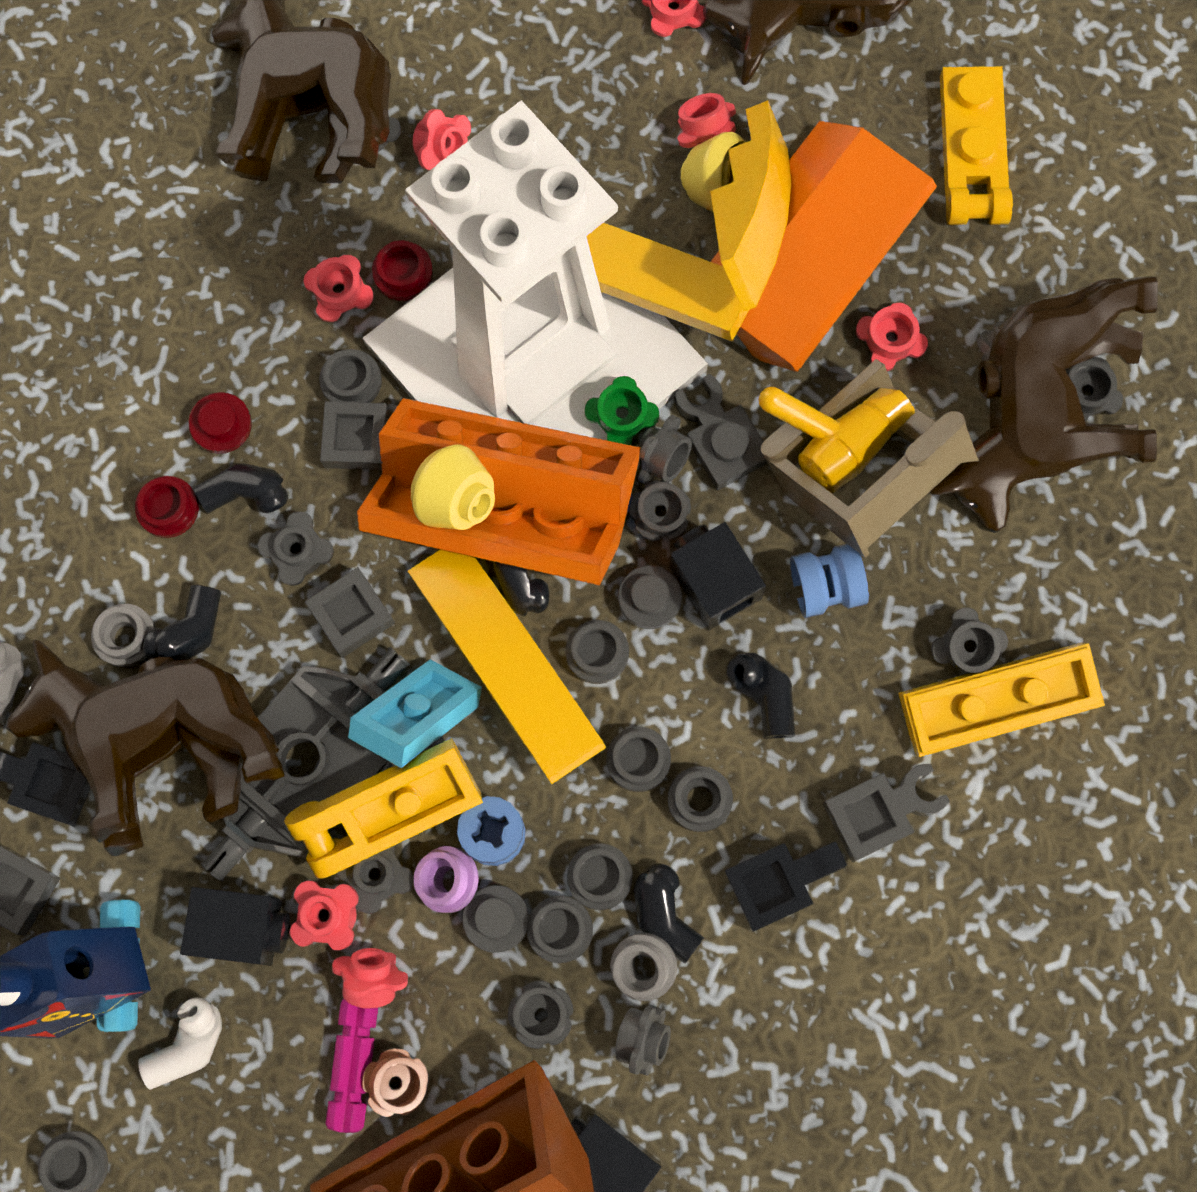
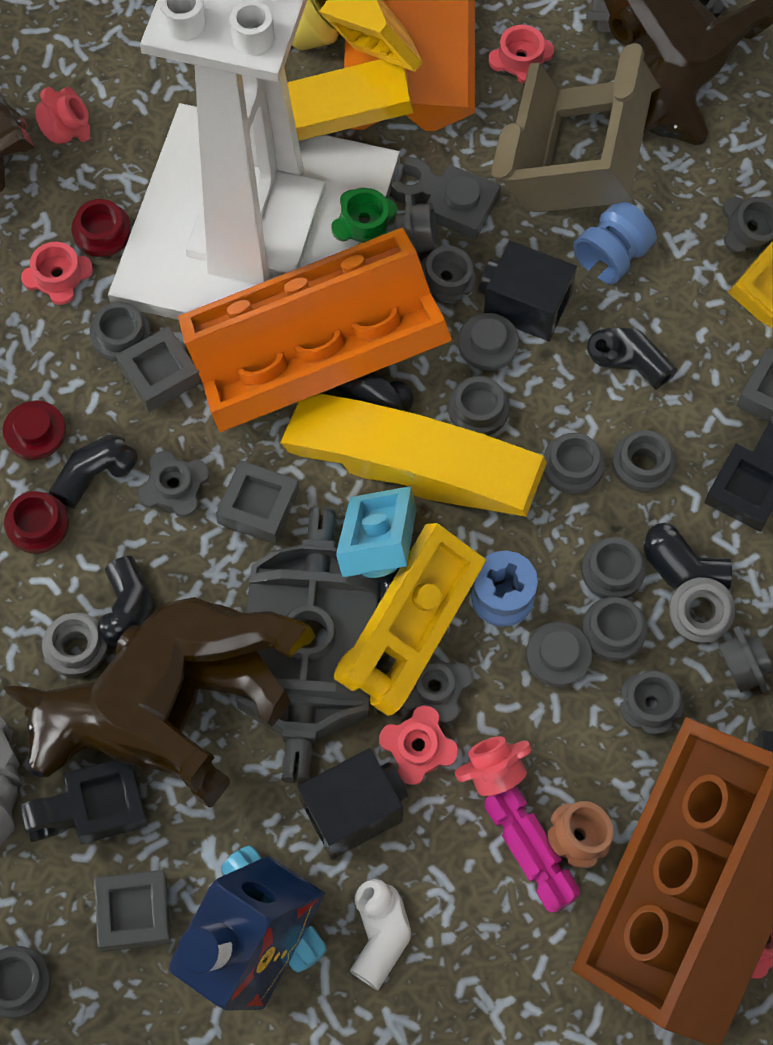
camera: 40 degrees left, 10 degrees down
light yellow cone [411,444,495,530] -> none
lavender plate [414,846,478,913] -> none
yellow piece [758,387,915,494] -> none

